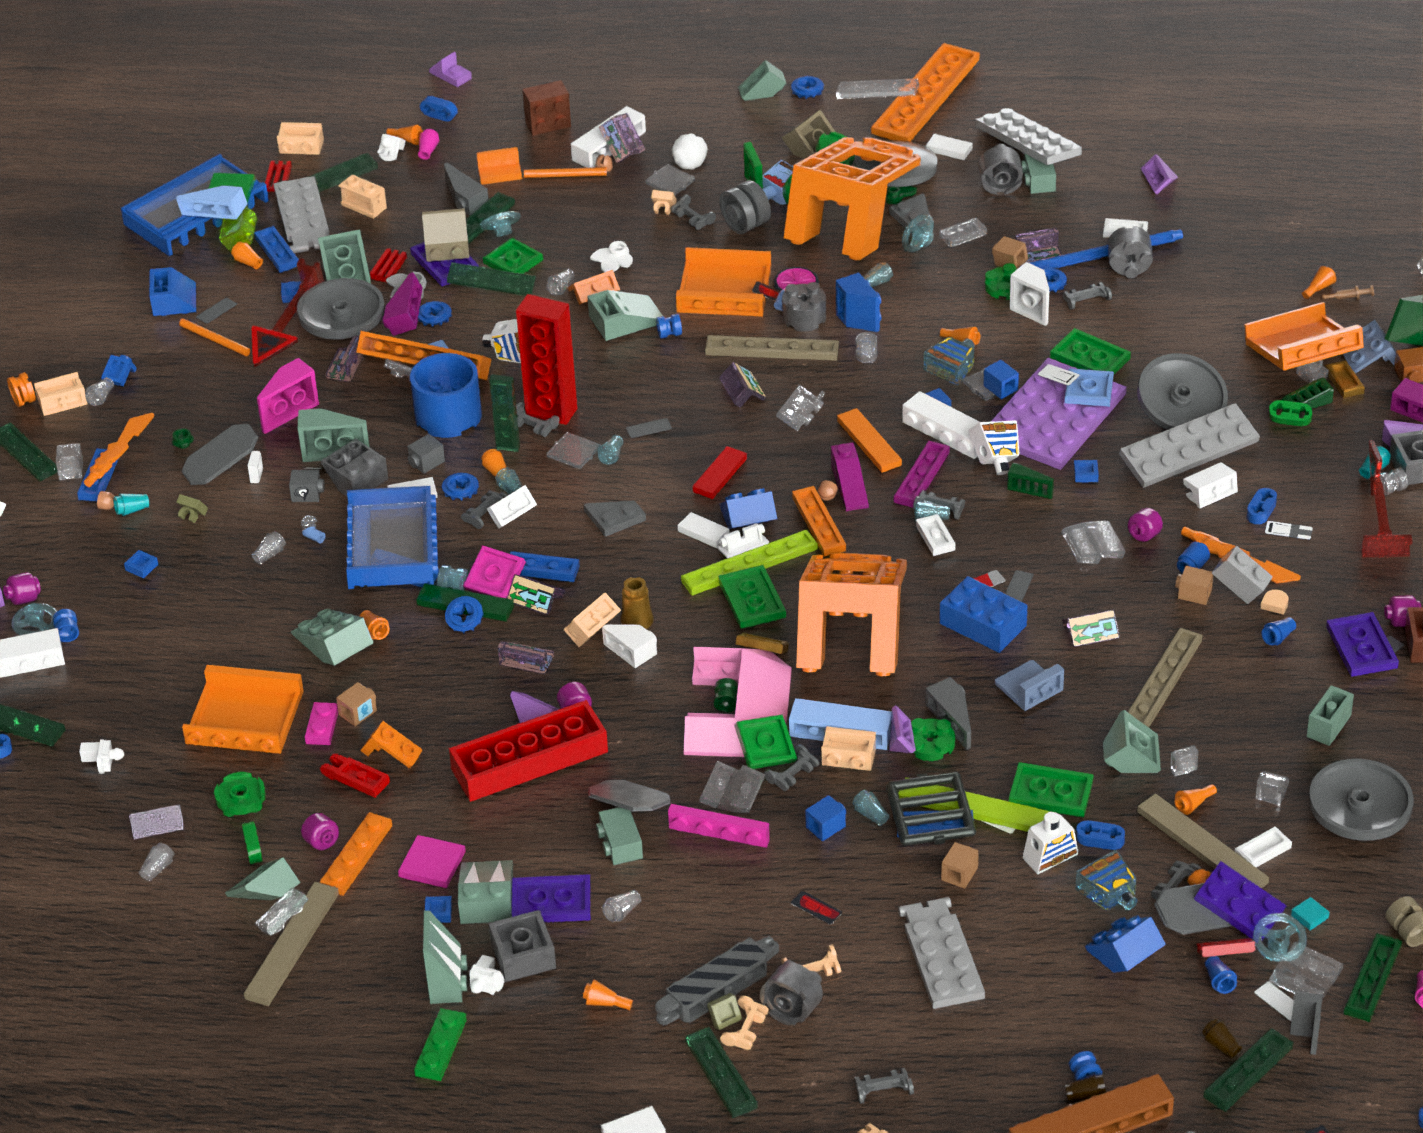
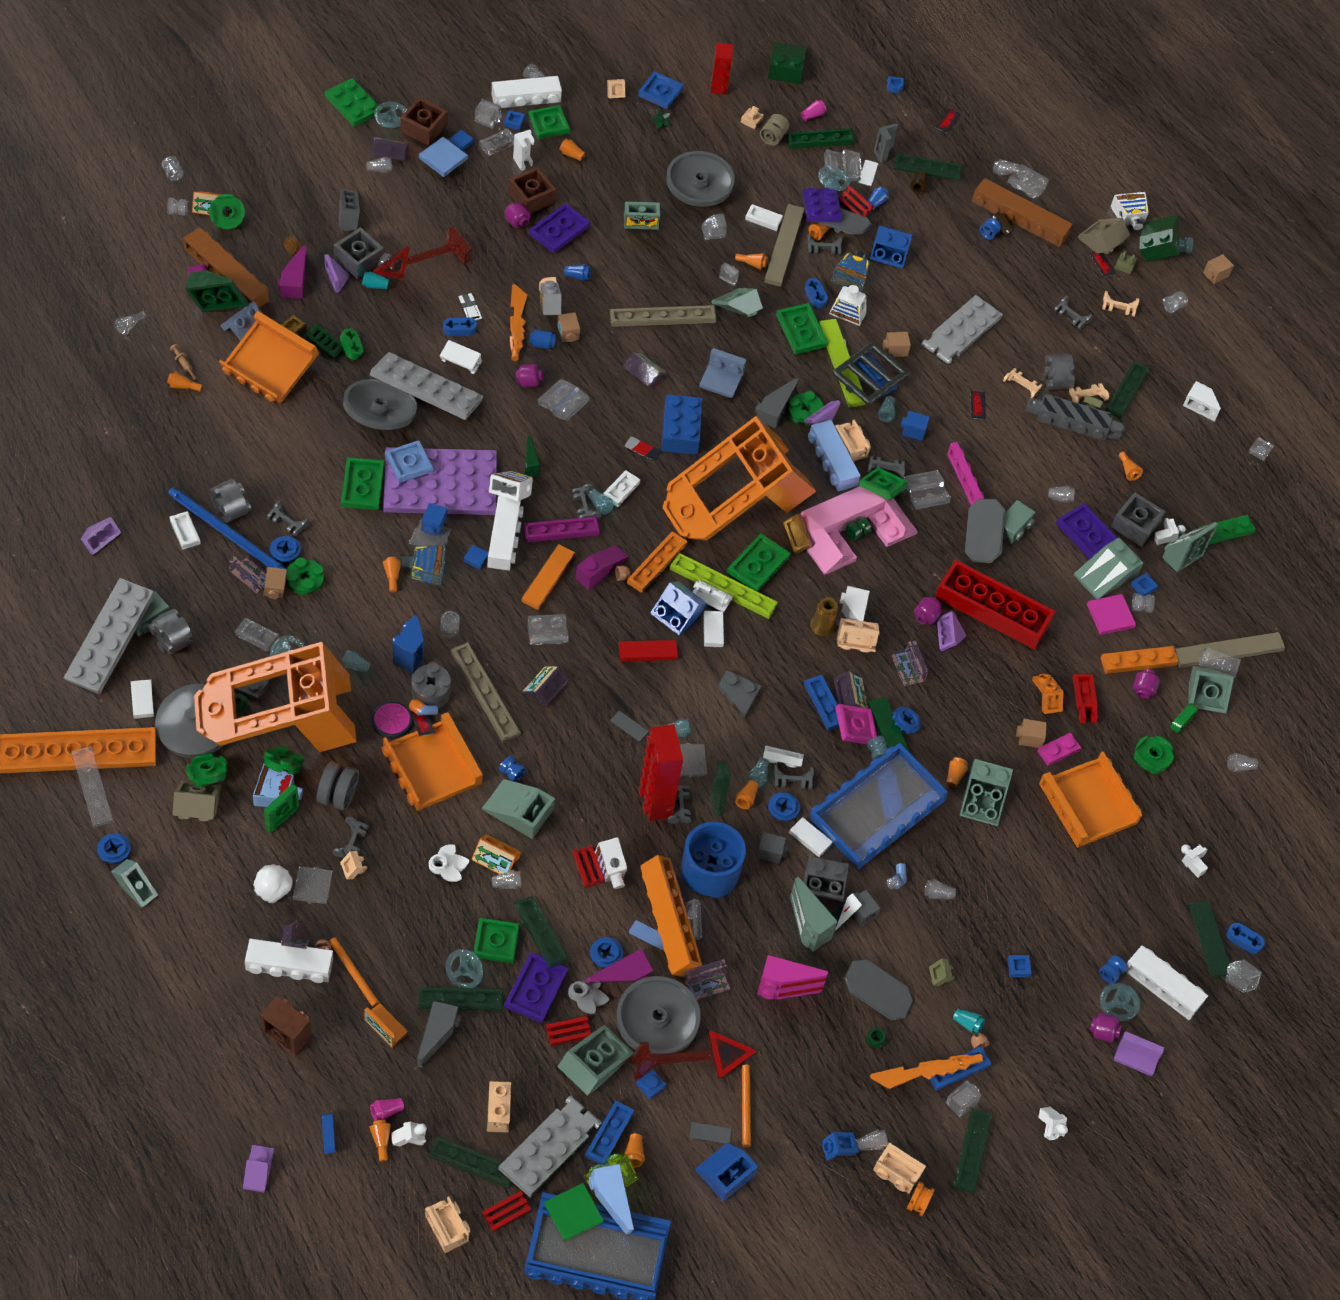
camera: 135 degrees left, 15 degrees up
clear purple panel [129,804,184,839] -> none
white tile [248,451,263,483] -> none
slope [422,208,469,262] -> none
dark grey sticker [1005,570,1034,602] -> none
white slope [1010,262,1049,326] -> none
white sticker [1038,364,1080,385] -> none
blue plate [1074,460,1099,483] -> none
teal tile [1291,897,1329,930] -> none
none -> clear wheel [1132,593,1155,613]

